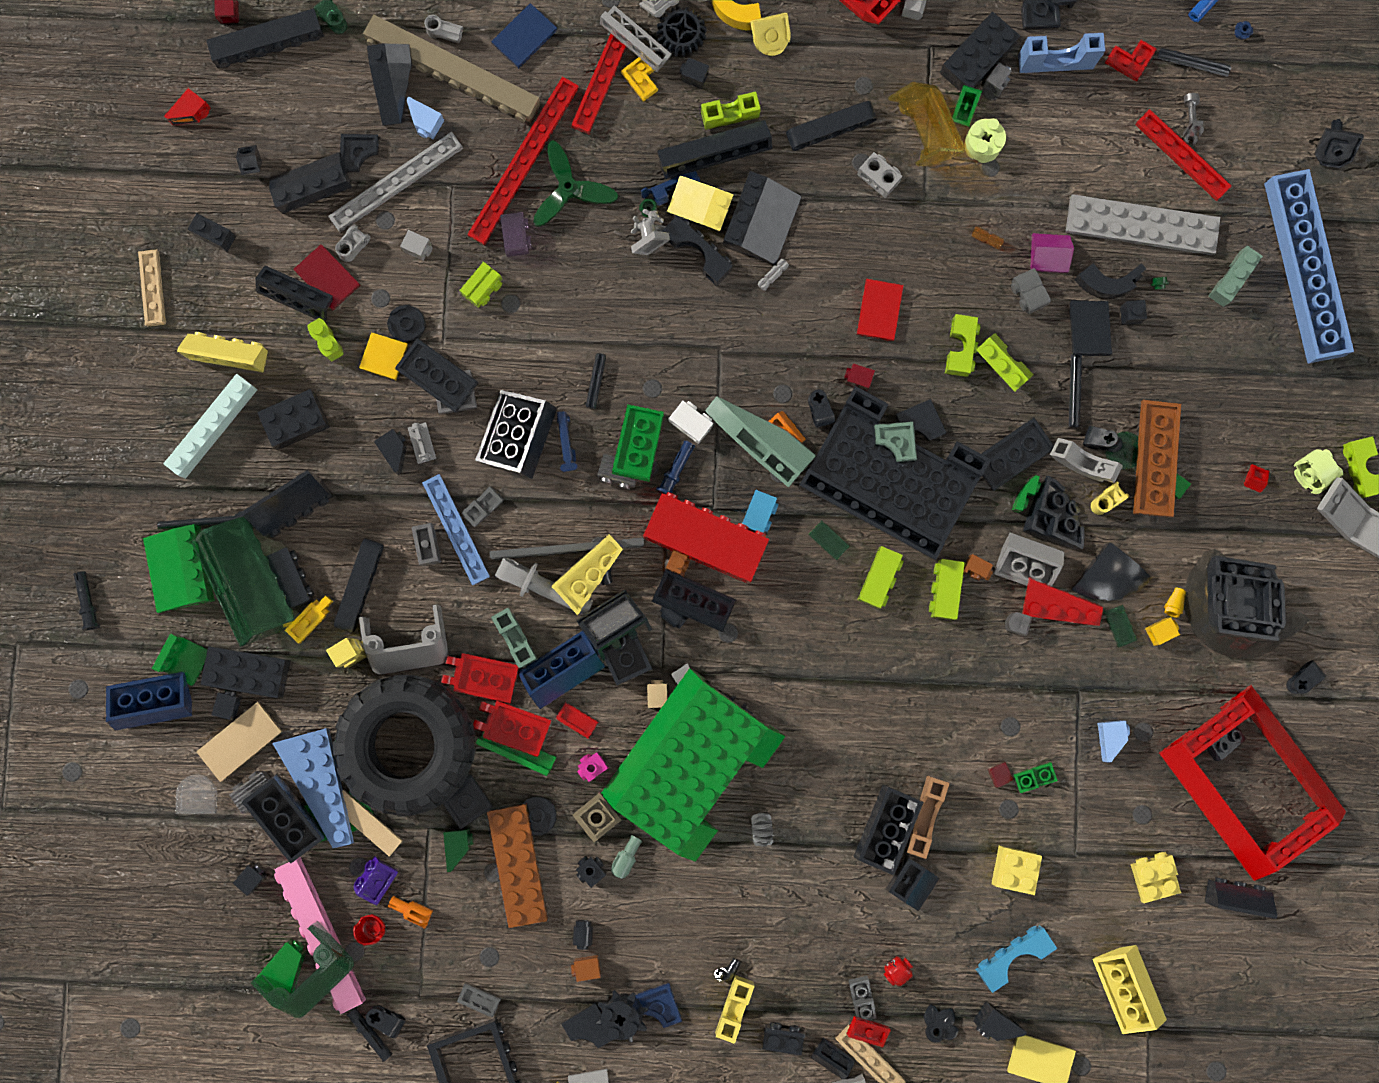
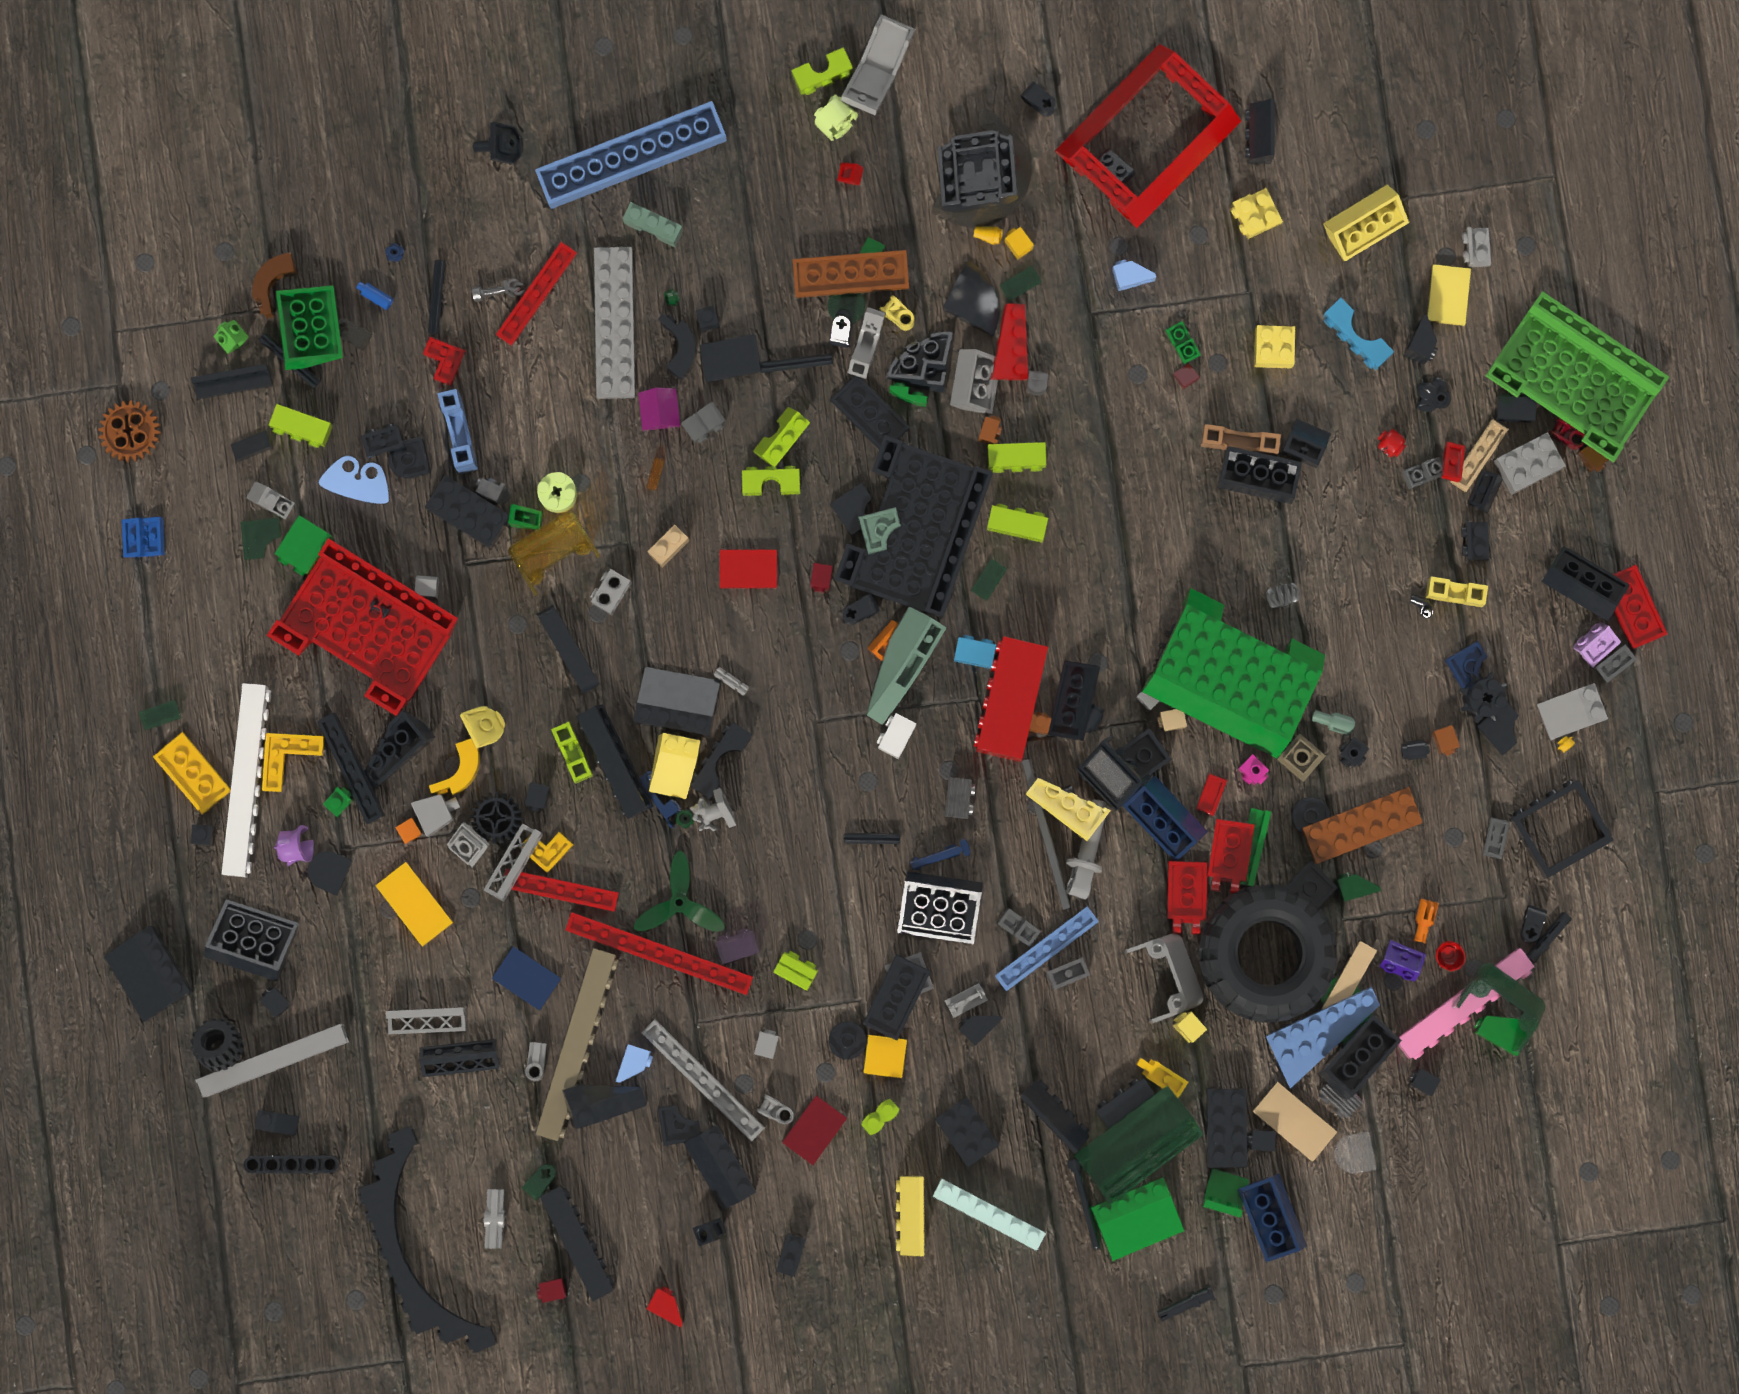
camera: 95 degrees left, 0 degrees up
tan tile [138,249,166,327] -> none
black fence [255,265,333,322] -> none
black beam [334,538,384,633] -> none
sand green arch [491,608,538,668] -> none
green tile [612,404,664,482] -> none
dark blue pin [656,441,695,494] -> none
none -> tan brick [648,525,689,568]

